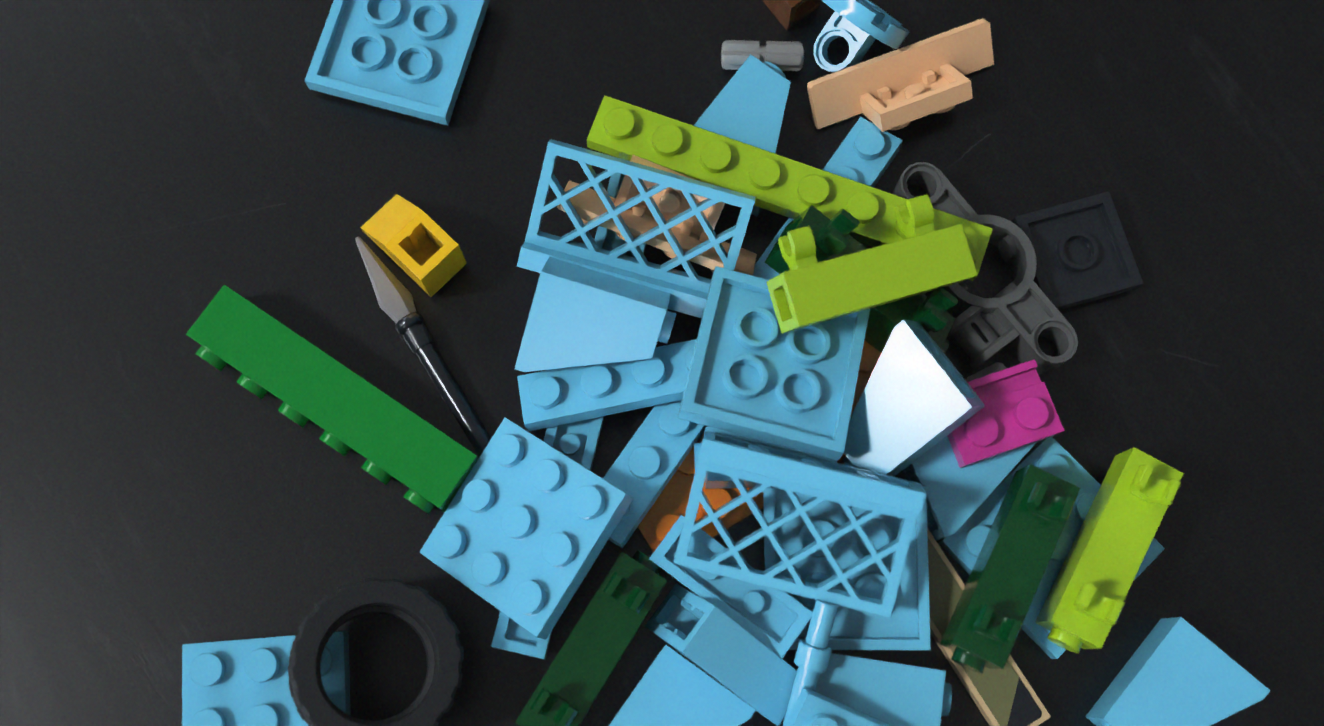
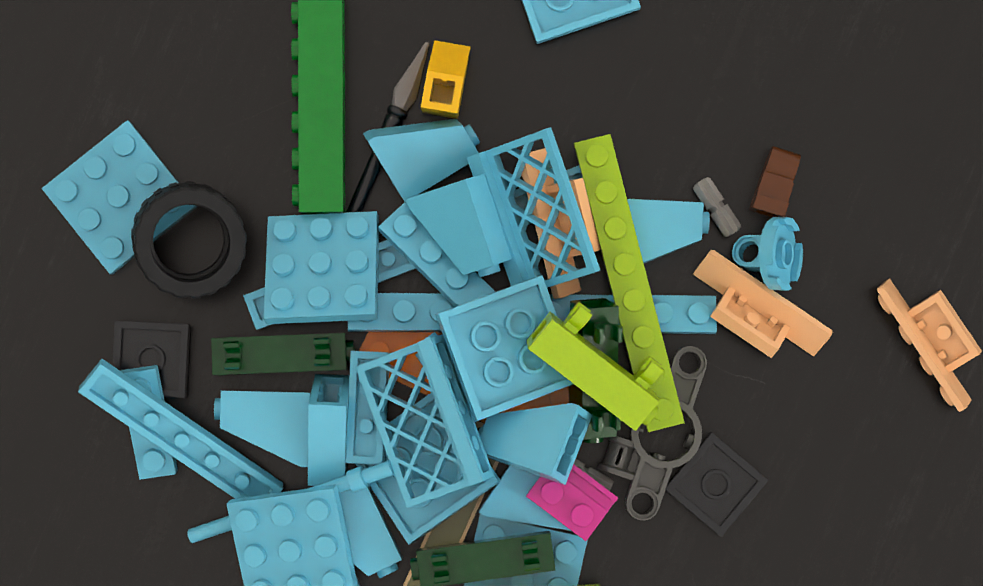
camera: 55 degrees right, 10 degrees up
none -> medium azure slope [363,119,480,202]

